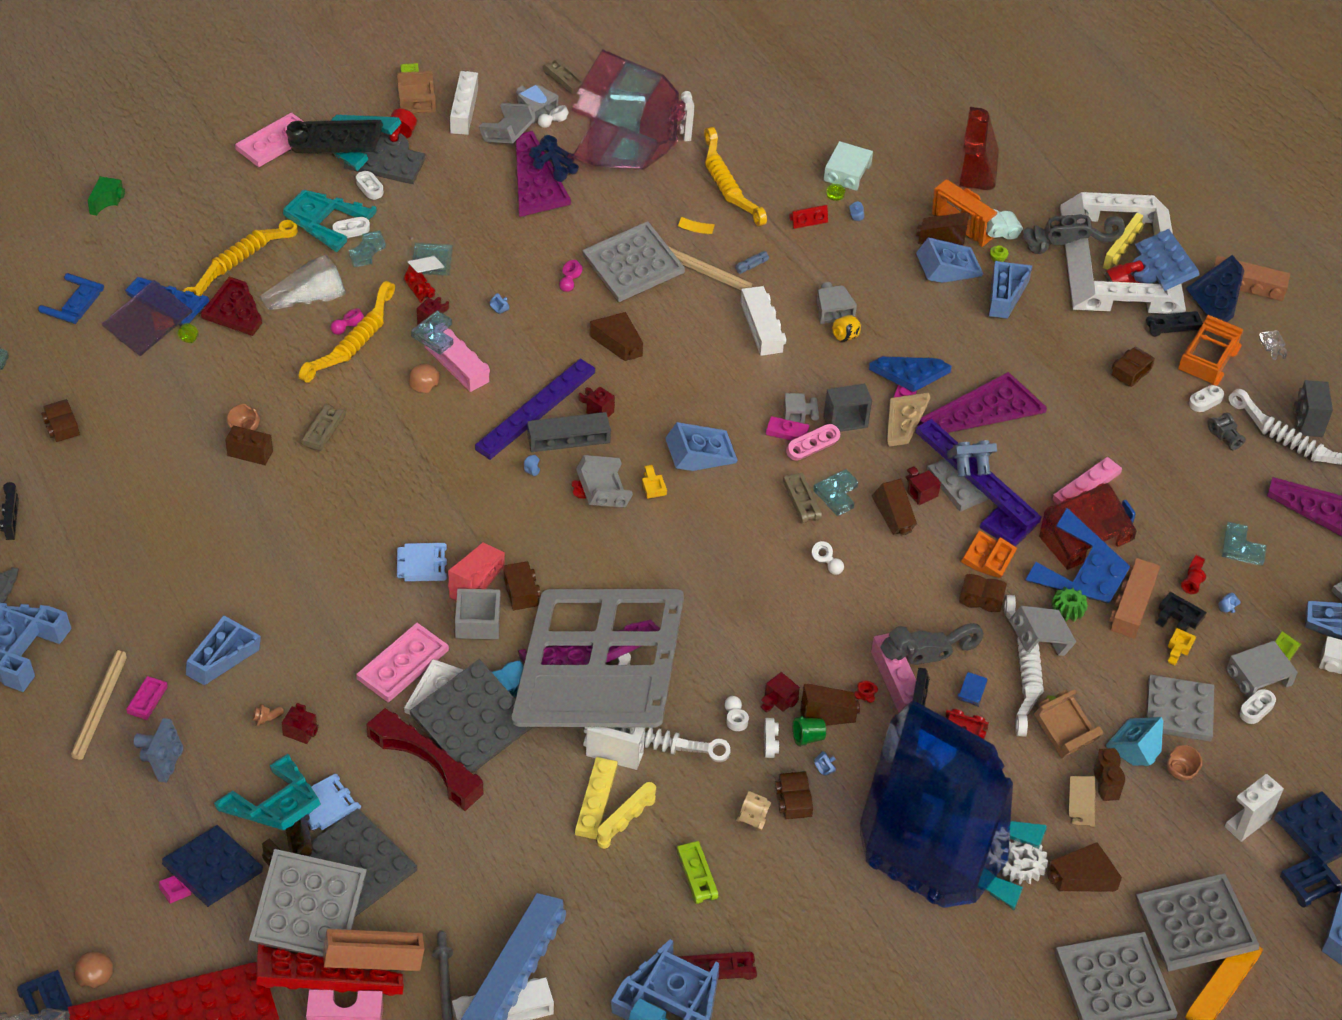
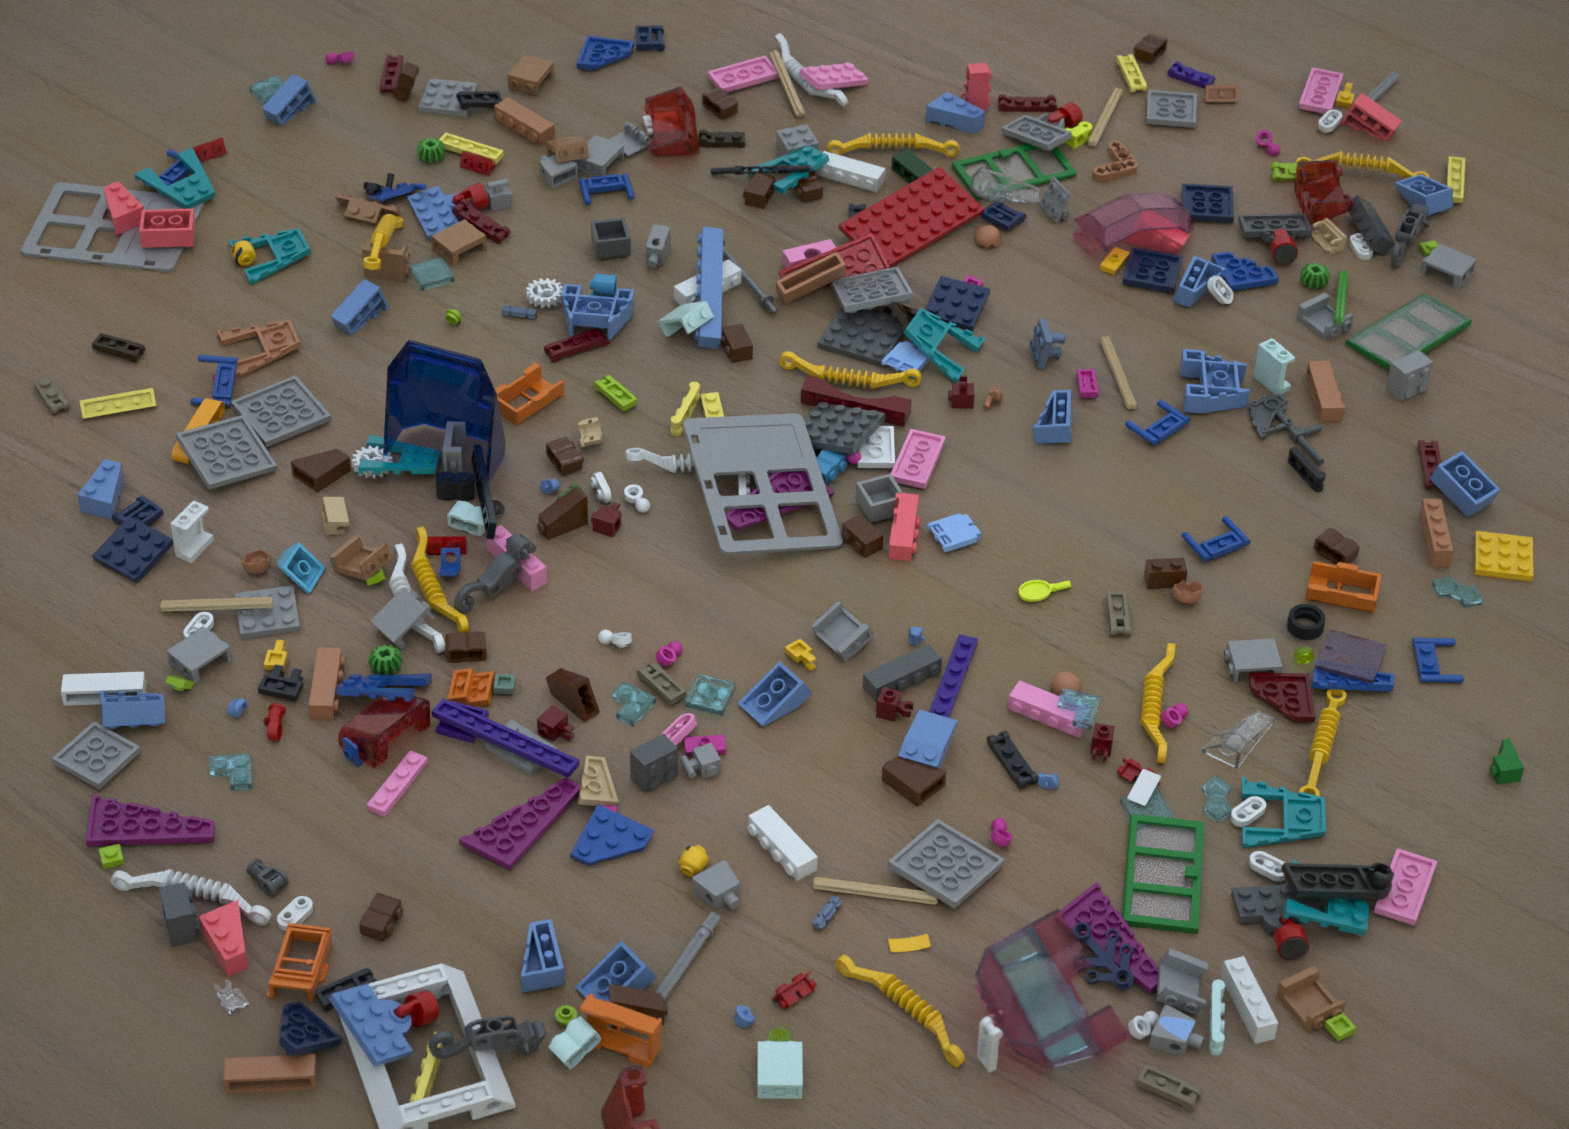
camera: 160 degrees right, 5 degrees down
red plate [854,681,878,703] -> none
sand blue plate [947,440,997,477] -> none
reddish brown brick [1093,748,1125,801] -> none
none -> tan axle [160,596,274,612]
none -> coral wedge [198,900,248,977]
none -> yellow piece [411,526,469,634]
none -> orange piece [490,363,564,426]
none -> sand green plate [493,674,516,695]
none -> dark pink plate [656,641,683,667]
none -> light grey axle [656,912,721,1001]
none -> light aqua panel [658,301,714,337]
none -> clear light blue plate [685,674,735,716]
none -> reddish brown brick [720,323,753,363]
none -> yellow piece [779,351,922,390]
none -> medium blue slope [898,709,958,769]
none -> black plate [987,730,1038,789]
none -> neon yellow piece [1018,580,1071,602]
none -> door [1122,814,1205,934]
none -> blue plate [1125,400,1190,446]
none -> blue plate [1181,516,1251,562]
none -> light aqua plate [1209,980,1225,1056]
none -> light grey panel [1223,638,1283,683]
none -> black tyre [1287,604,1326,640]
none -> orange piece [1305,561,1382,614]

